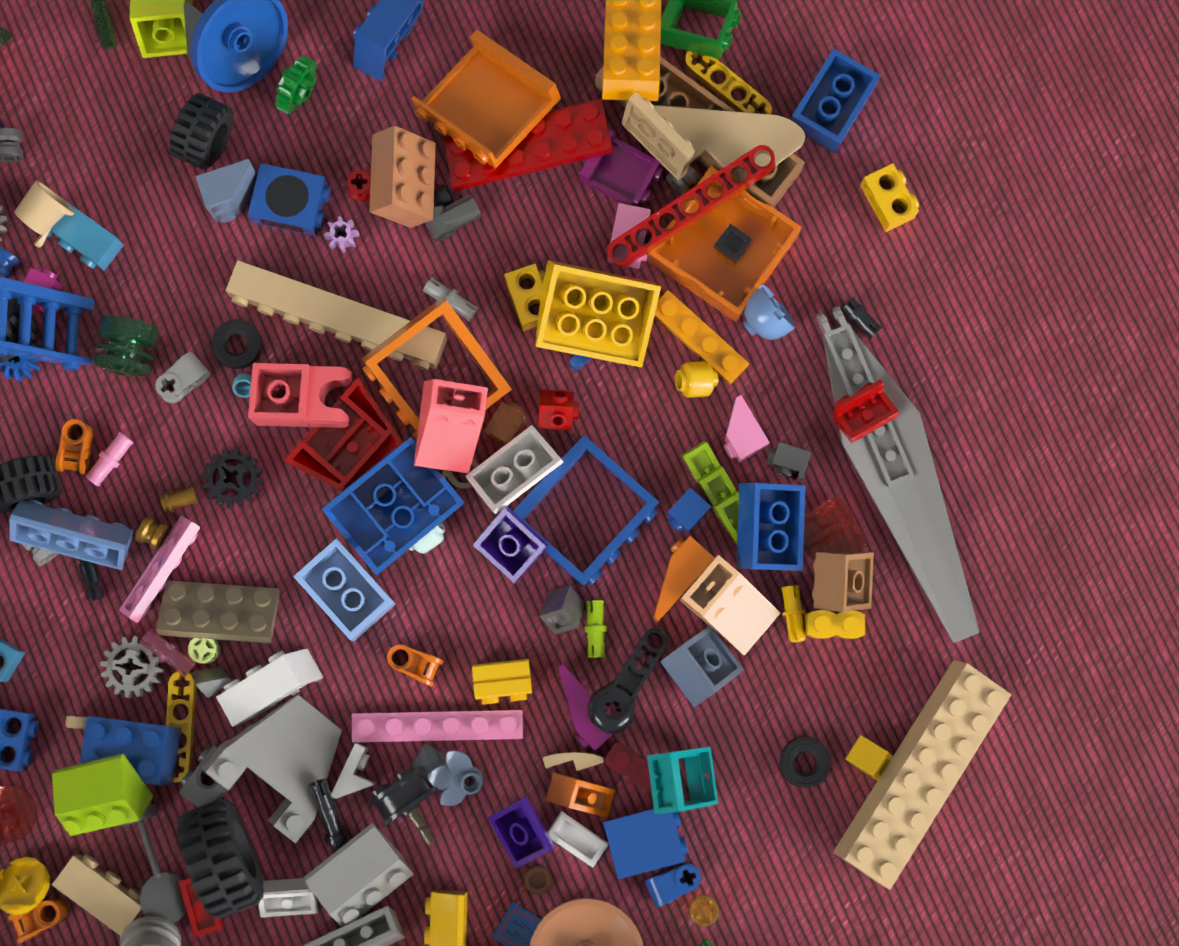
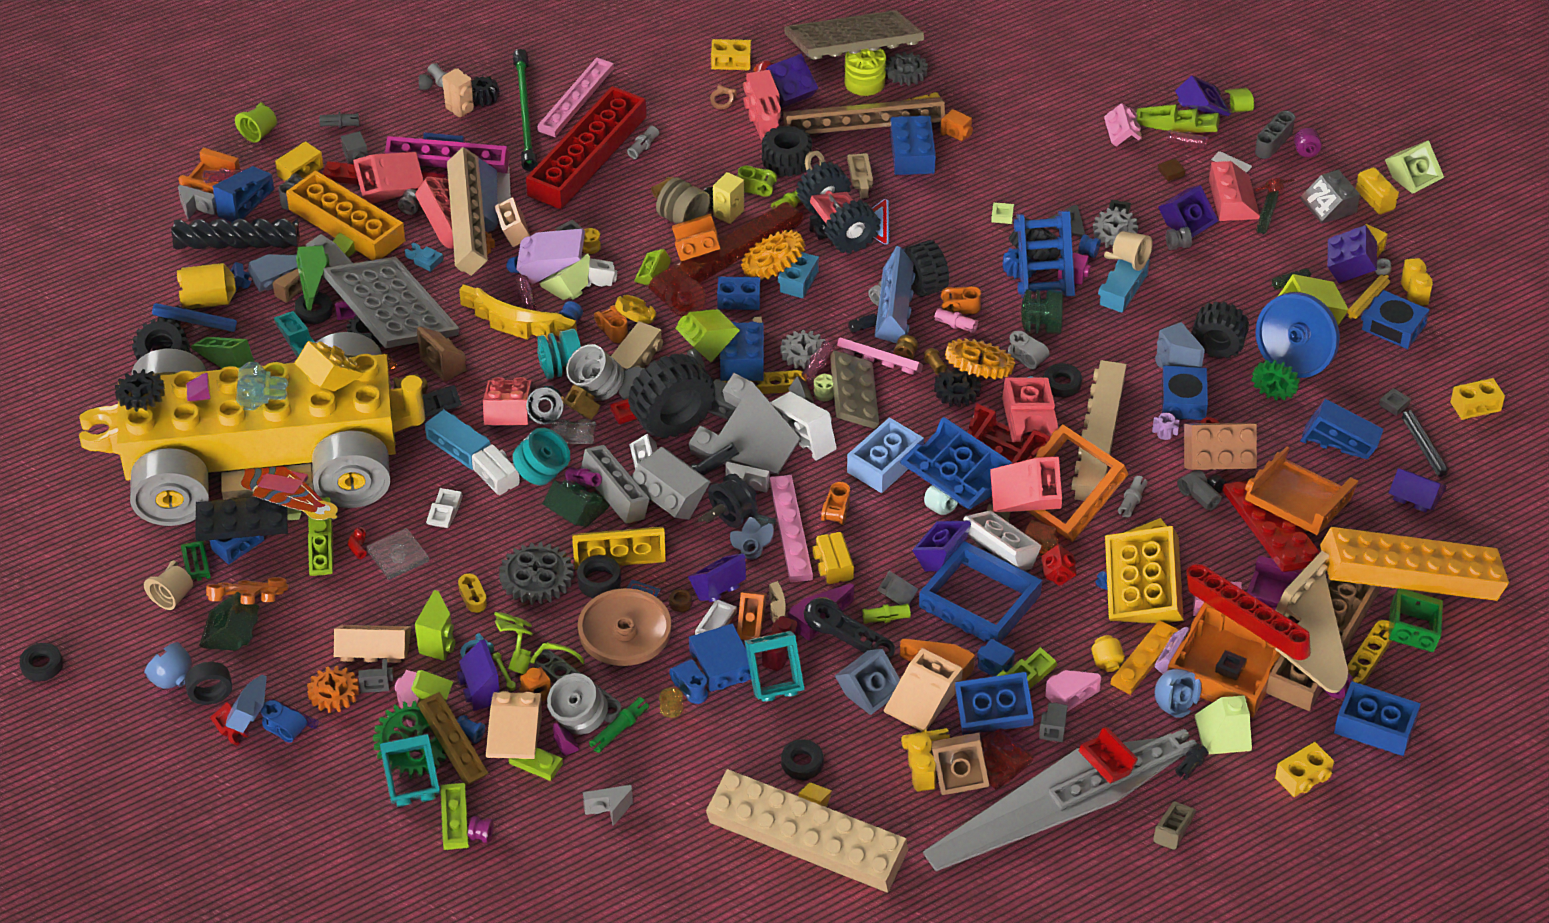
camera: 85 degrees right, 35 degrees down
none -> light orange gear [945,338,1015,379]
none -> dark tan slope [1153,801,1196,850]
none -> lavender slope [1154,627,1189,674]
none -> yellowish green slope [1195,695,1252,754]

